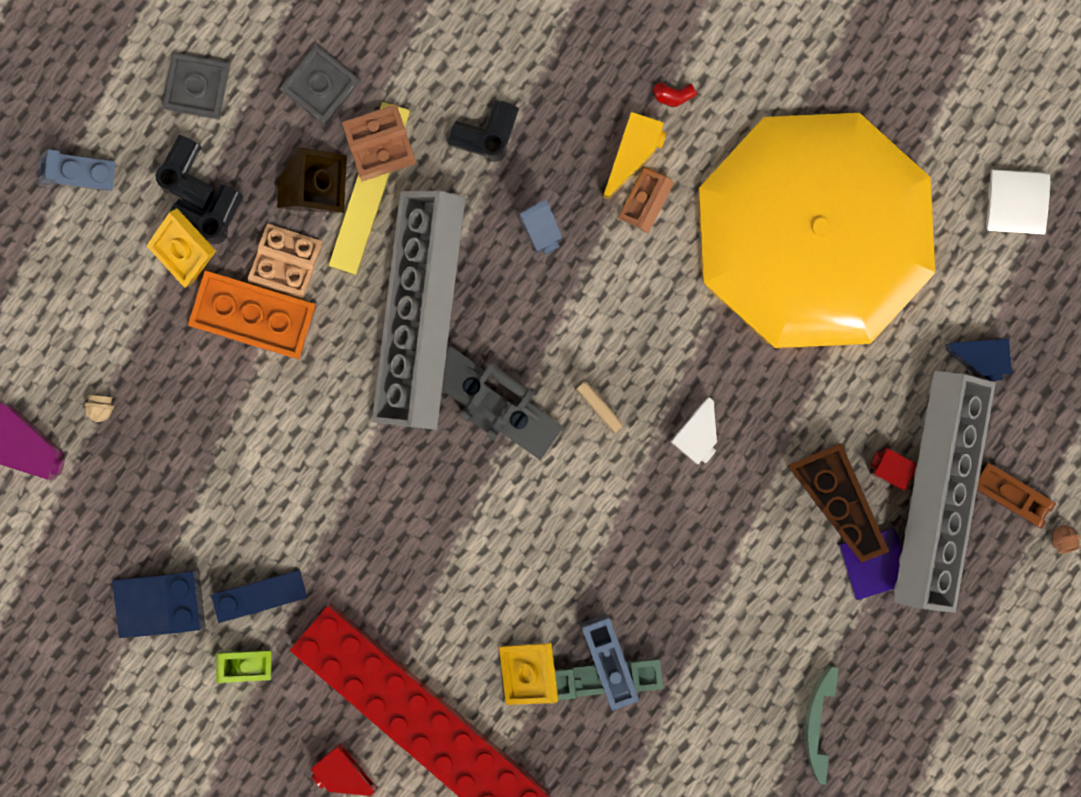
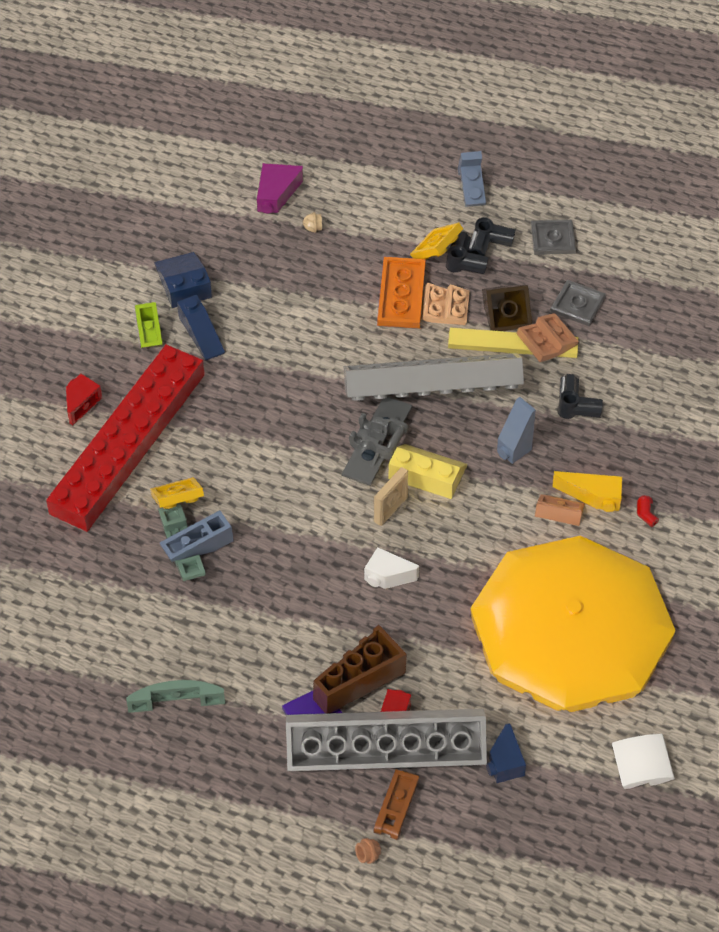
camera: 80 degrees right, 35 degrees down
none -> light yellow slope [388,444,467,499]

